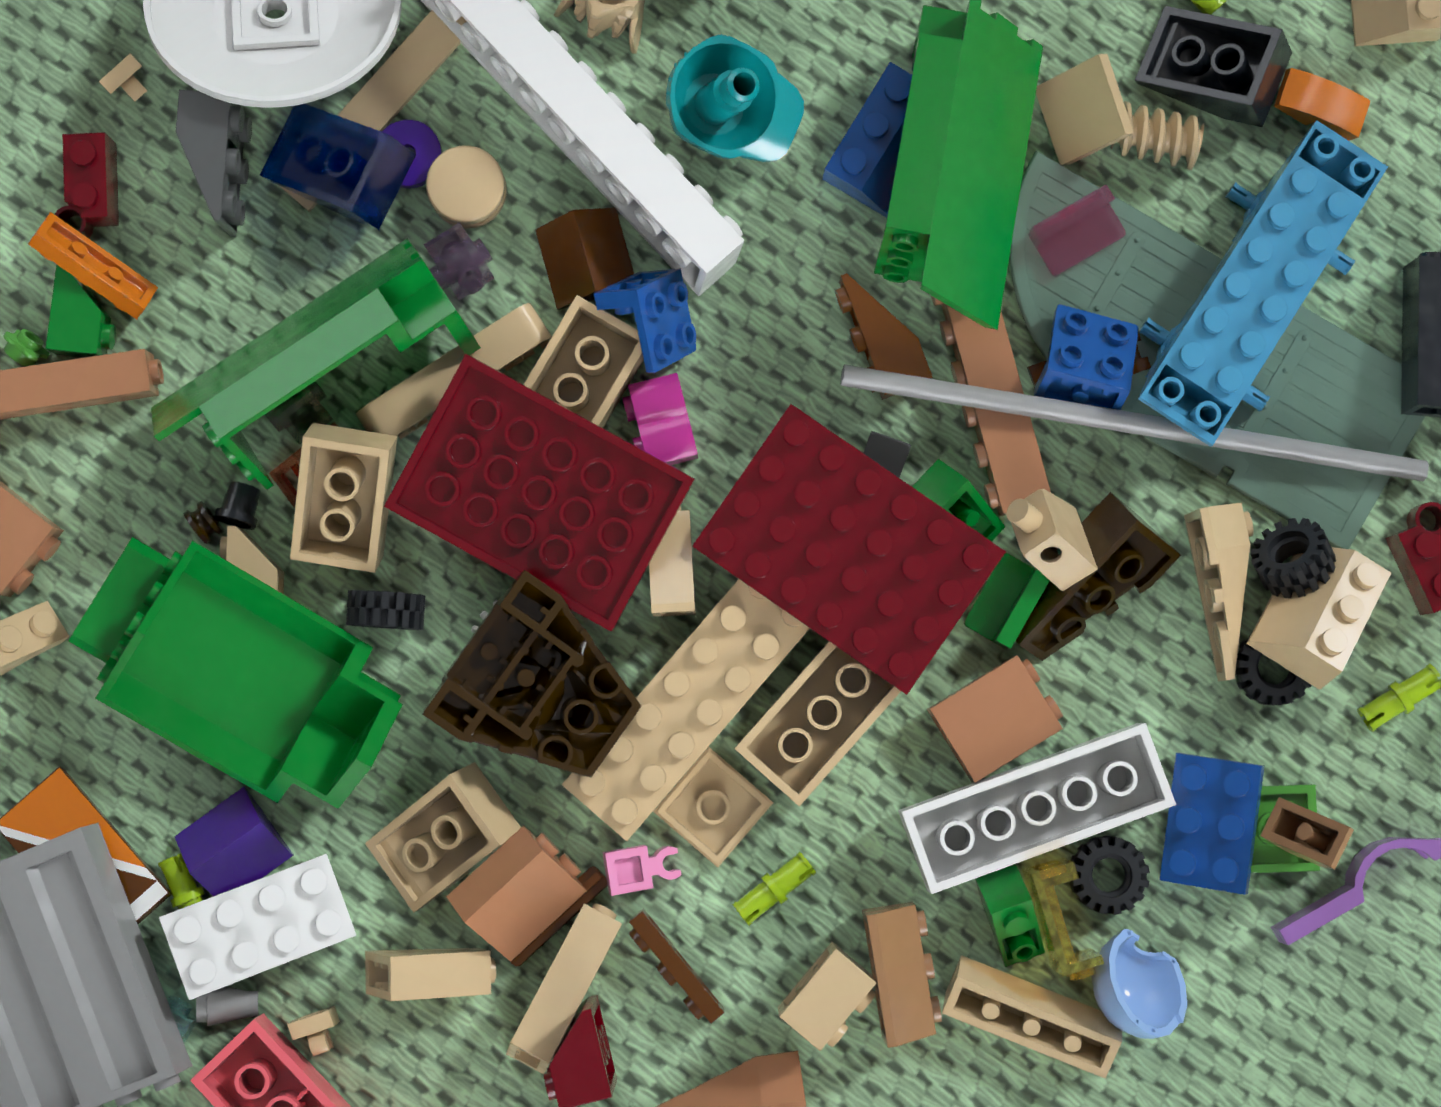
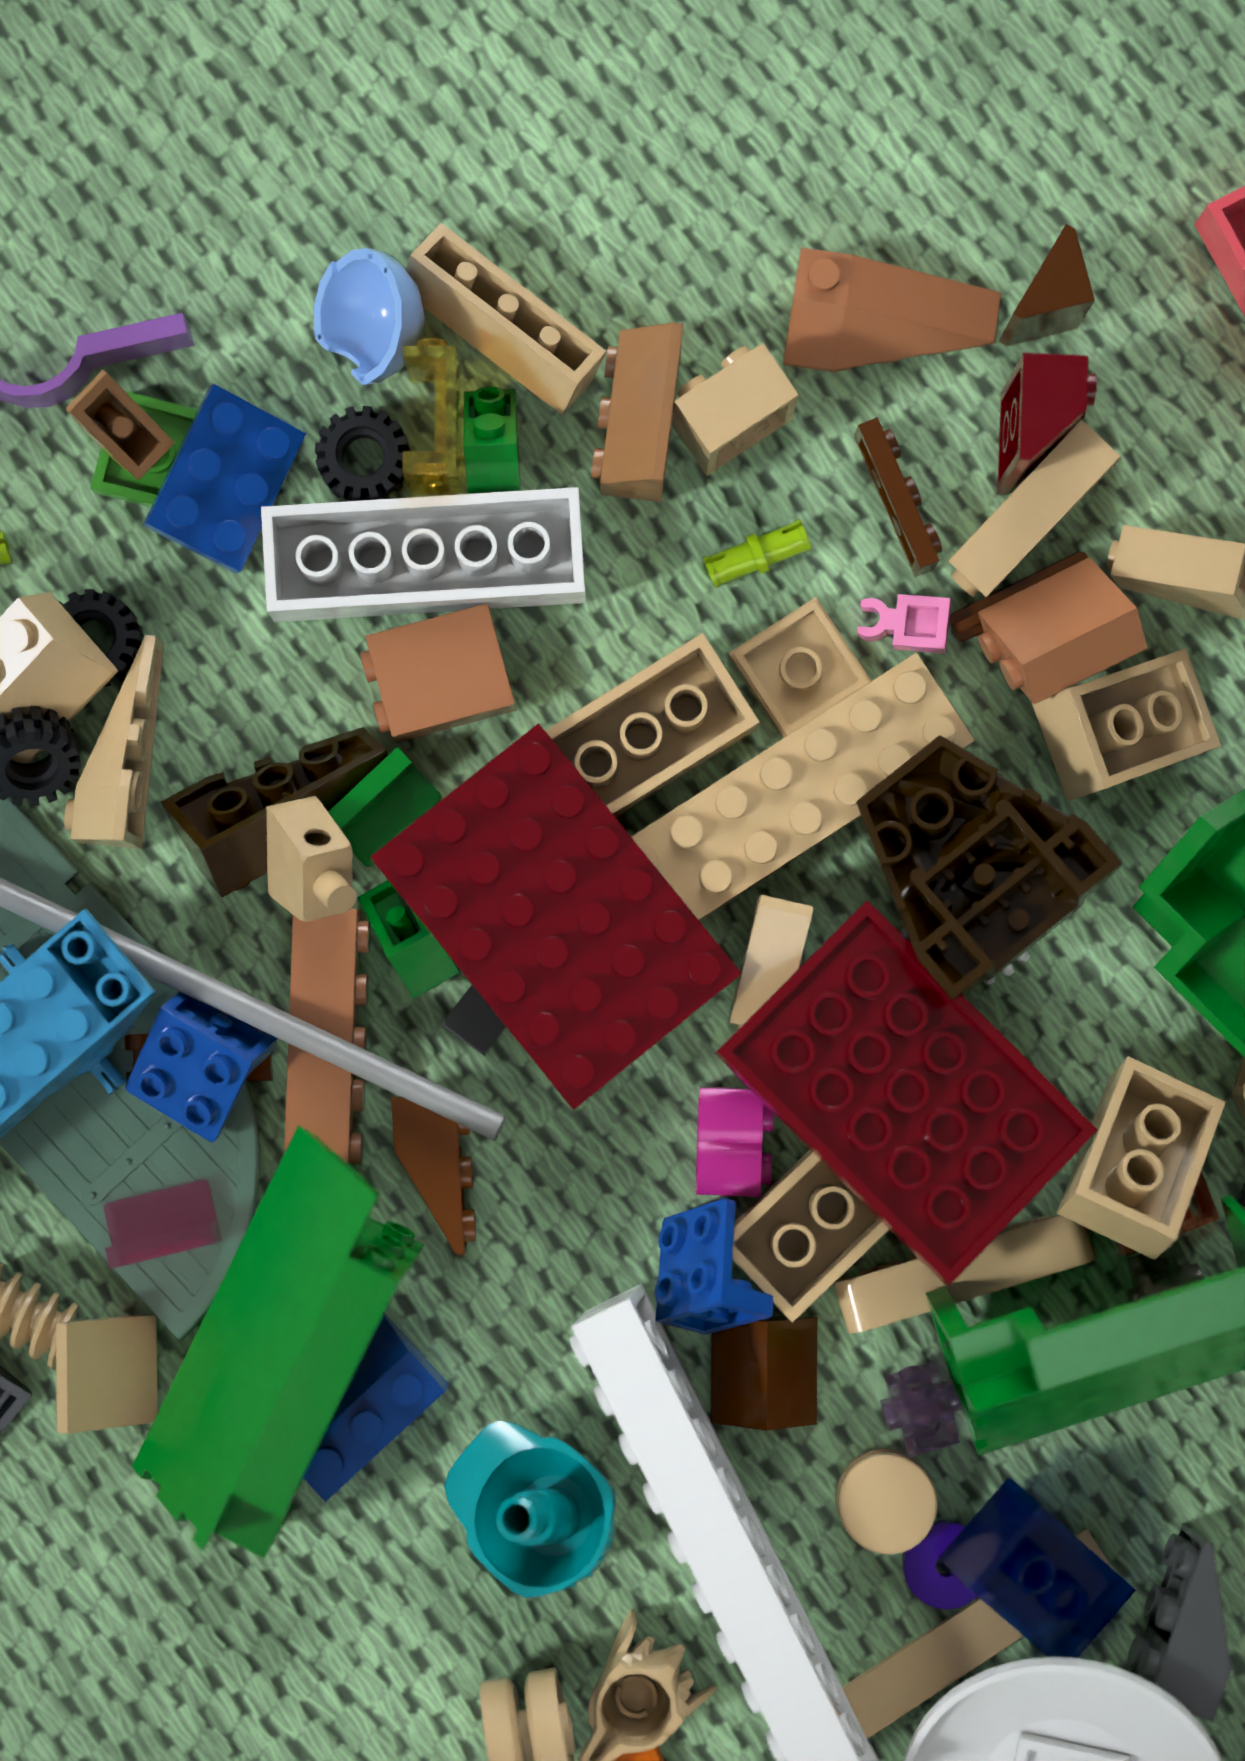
camera: 165 degrees left, 0 degrees up
black tyre [346,590,426,630] -> none

